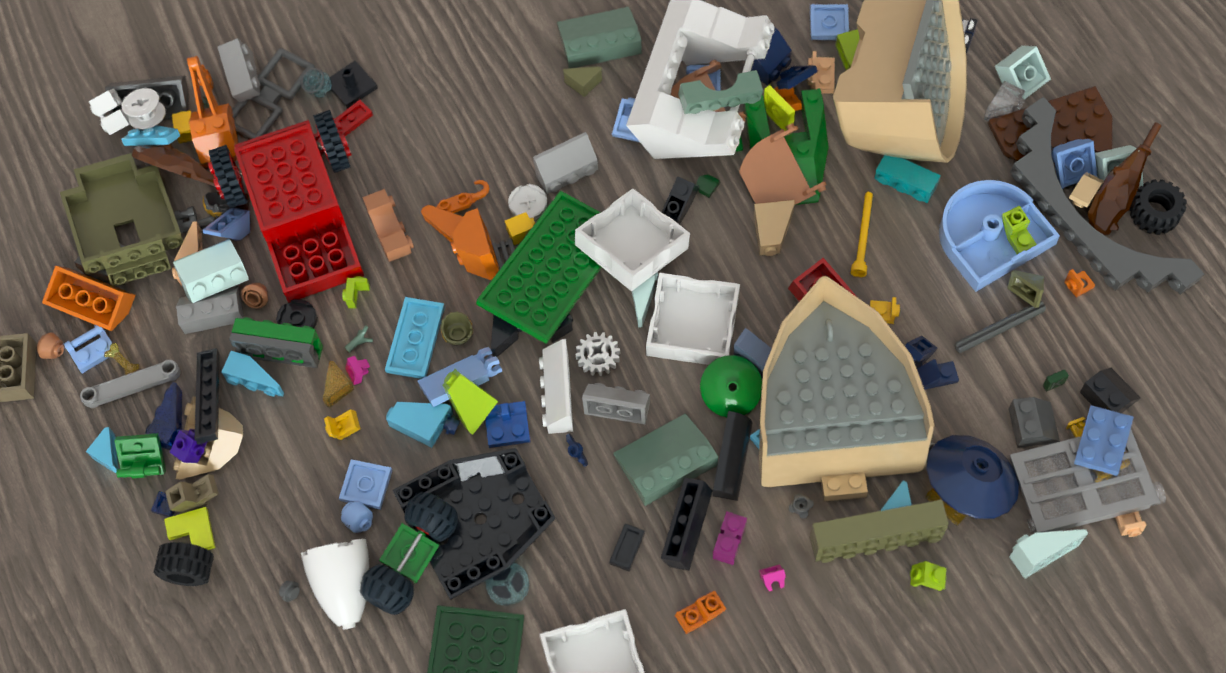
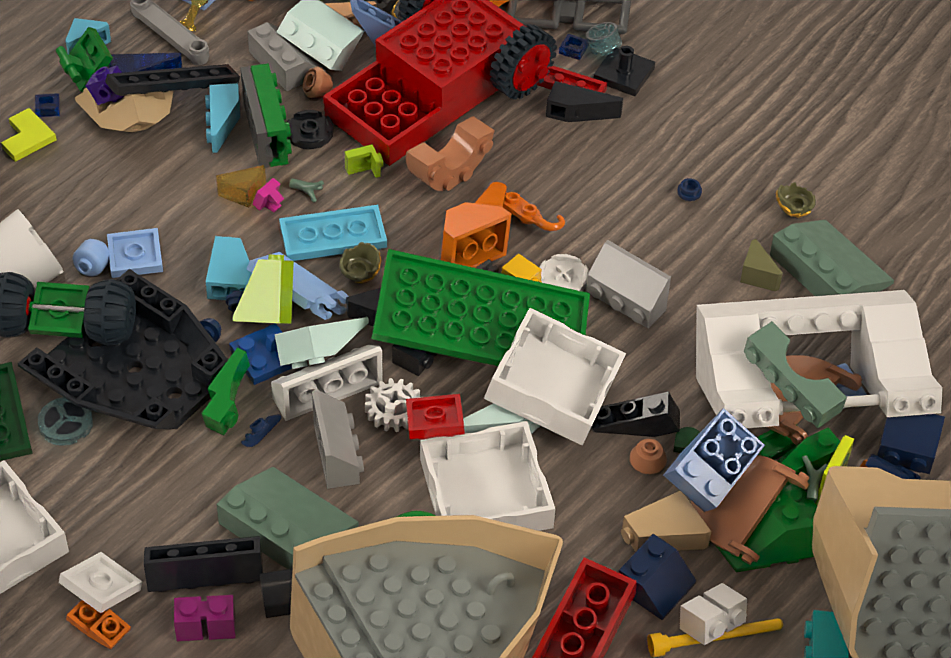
camera: 60 degrees right, 15 degrees down
dark tan brick [165,474,219,512] -> none
yellow bracket [324,409,361,440] -> none
black tile [609,523,645,572] -> none
none -> white plate [59,552,143,613]
none -> dark blue plate [199,318,222,342]
none -> green slope [202,347,250,436]
none -> light aqua slope [275,317,369,369]
none -> red plate [406,394,465,440]
none -> black slope [546,81,623,122]
none -> clear blue tile [559,34,589,60]
none -> dark blue slope [619,534,696,620]
none -> nougat cone [630,439,667,474]
none -> medium blue slope [663,408,765,512]
none -> dark blue plate [677,178,702,201]
none -> white piece [680,583,747,645]
none -> olive hair [776,182,816,218]
none -> sand green bar [802,455,828,500]

